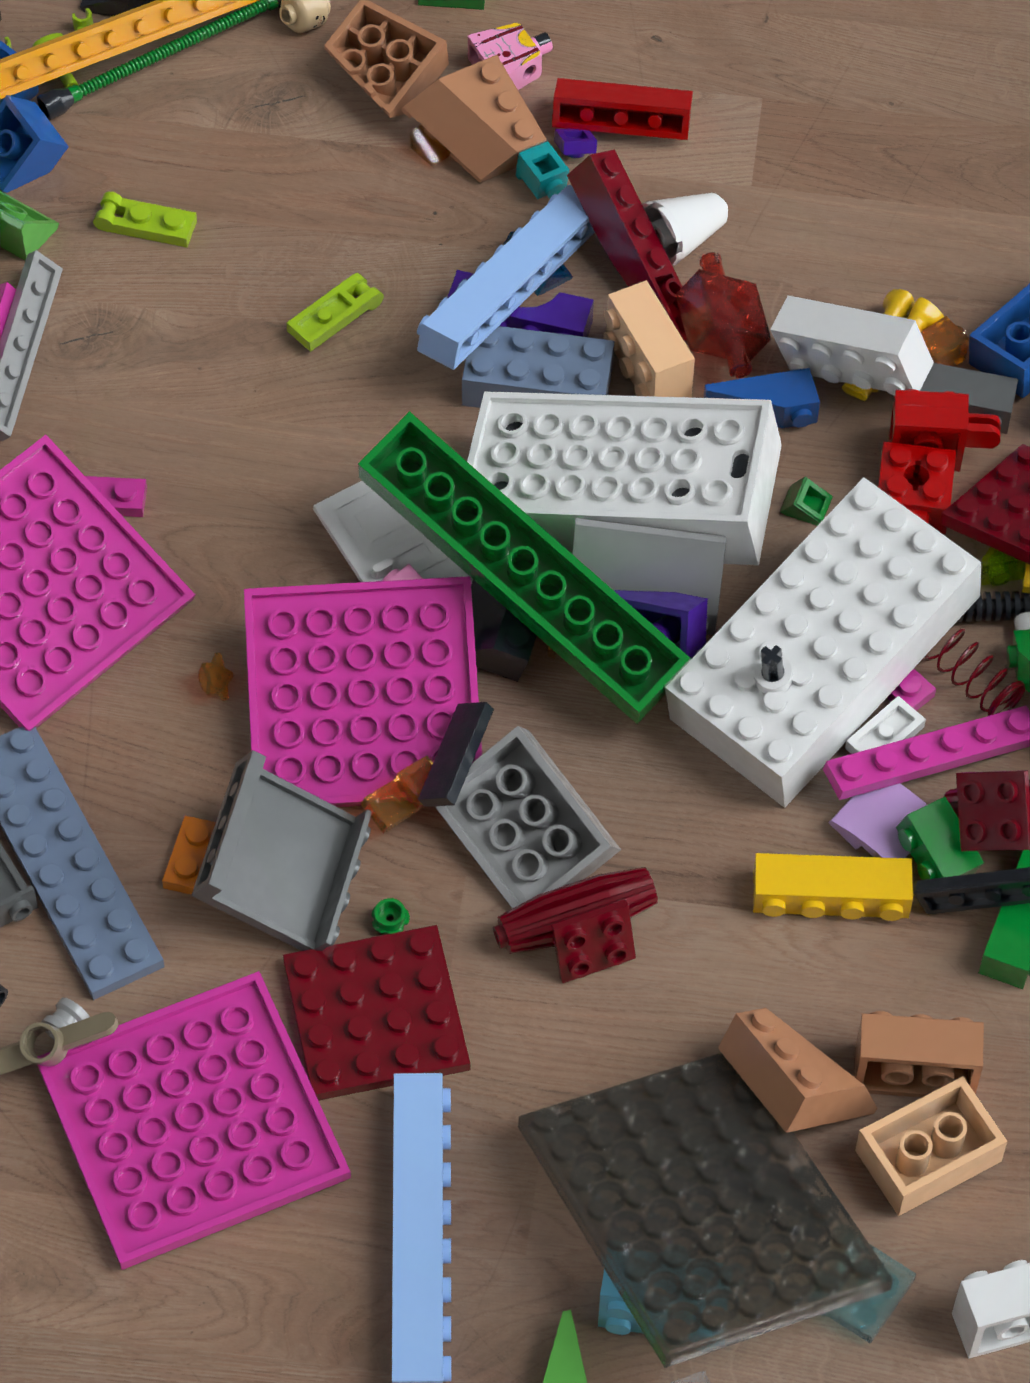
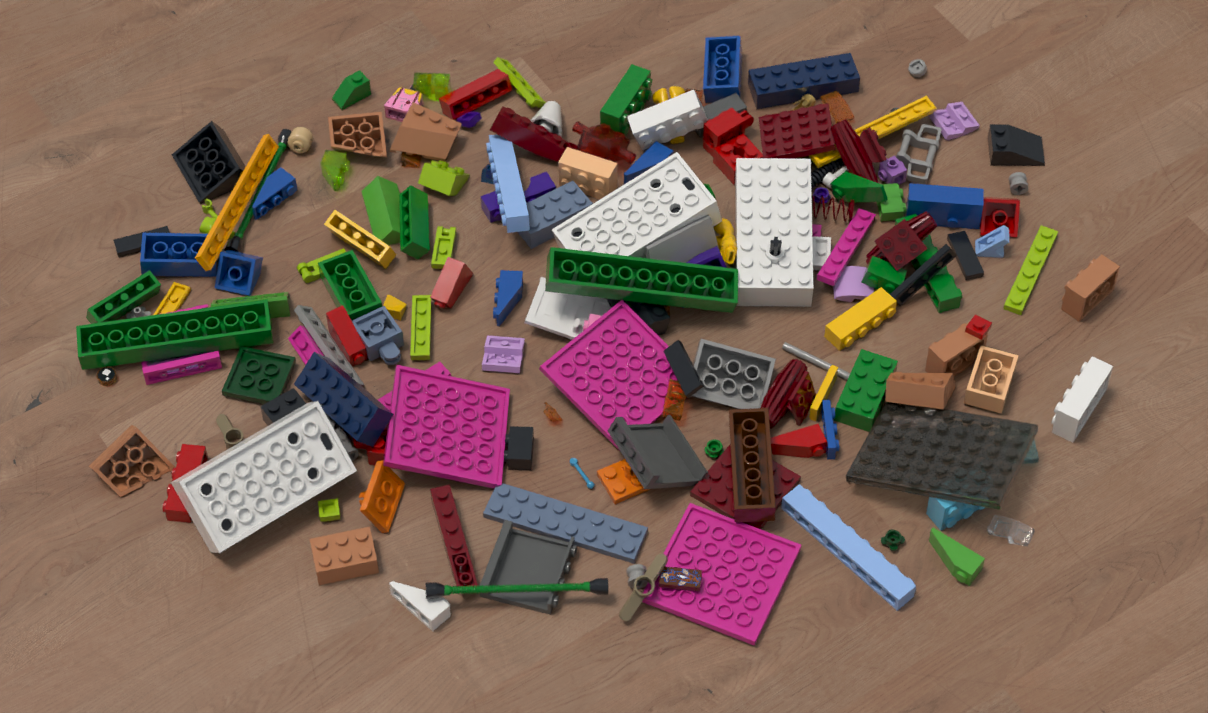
camera: 40 degrees left, 5 degrees down
teal brick [515,141,570,200] -> none
none -> blue slope [252,167,297,220]
none -> green brick [318,250,382,321]
none -> clear neon green slope [321,150,350,192]
none -> yellow brick [324,210,397,269]
none -> red slope [326,305,367,366]
none -> sand blue brick [352,306,404,365]
none -> bright green slope [362,176,400,245]
none -> yellow slope [383,294,407,320]
none -> green brick [399,185,430,260]
none -> lime plate [410,295,432,360]
none -> clear neon green slope [413,72,451,101]
none -> lime slope [418,160,470,196]
none -> slope [430,257,473,309]
none -> lavender slope [482,336,525,373]
none -> lime plate [493,57,546,108]
none -> blue slope [493,270,523,326]
none -> black brick [504,426,534,471]
none -> dark azure hinge [570,458,595,489]
none -> green brick [600,64,652,142]
none -> tile [659,567,702,591]
none -> yellow piece [713,218,737,264]
none -> reddish brown brick [729,408,775,522]
none -> red slope [770,424,827,458]
none -> light grey bar [782,342,850,380]
none -> yellow tile [809,365,838,421]
none -> dark purple plate [813,187,830,204]
none -> blue plate [821,400,839,460]
none -> green brick [834,349,898,433]
none -> dark green plate [881,530,905,551]
none -> red plate [965,314,992,340]

